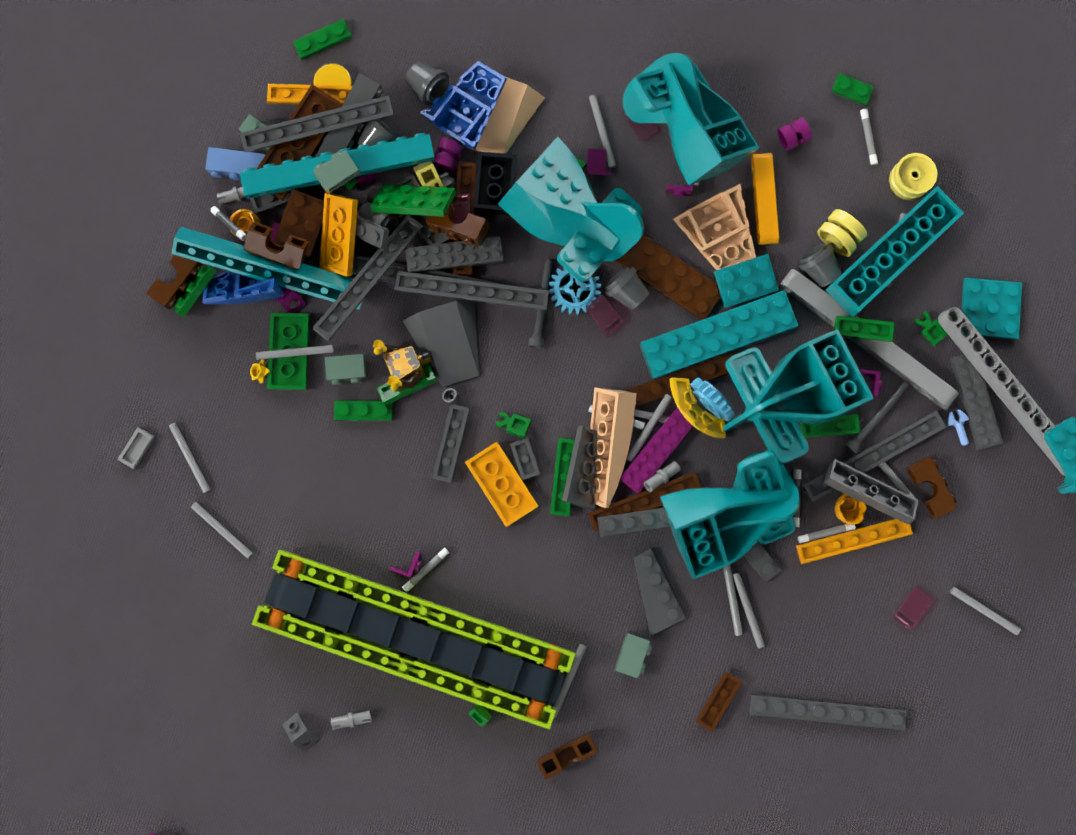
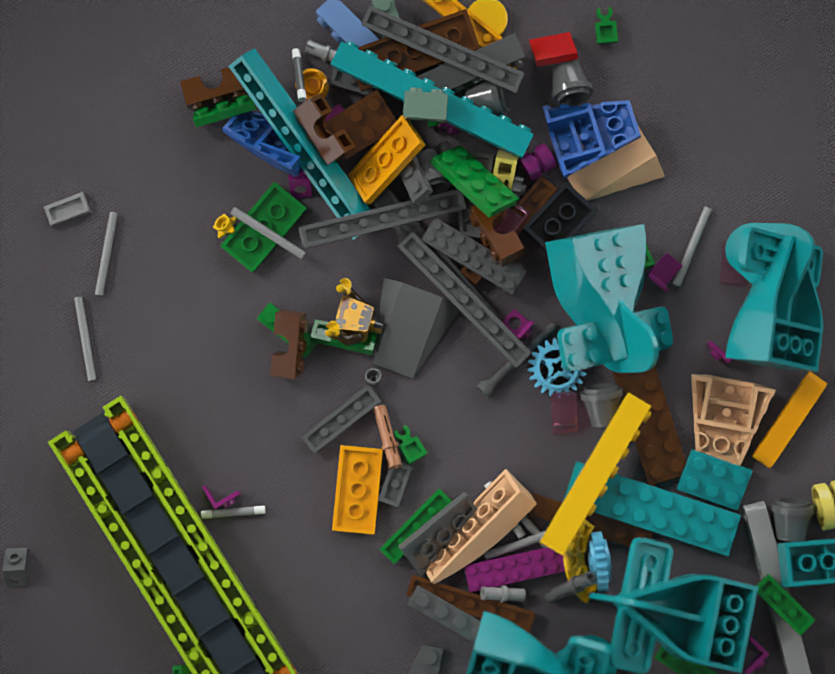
camera: 40 degrees right, 0 degrees up
sand green brick [325,354,367,385] -> none
light grey pin [331,710,372,730] -> none
none -> reddish brown arch [270,310,308,379]
none -> nougat pin [373,405,402,469]
none -> magenta bracket [502,309,534,340]
none -> red tile [529,32,578,67]
none -> yellow brick [540,393,652,556]
none -> dark grey pin [545,571,596,603]
none -> green plate [595,7,618,45]

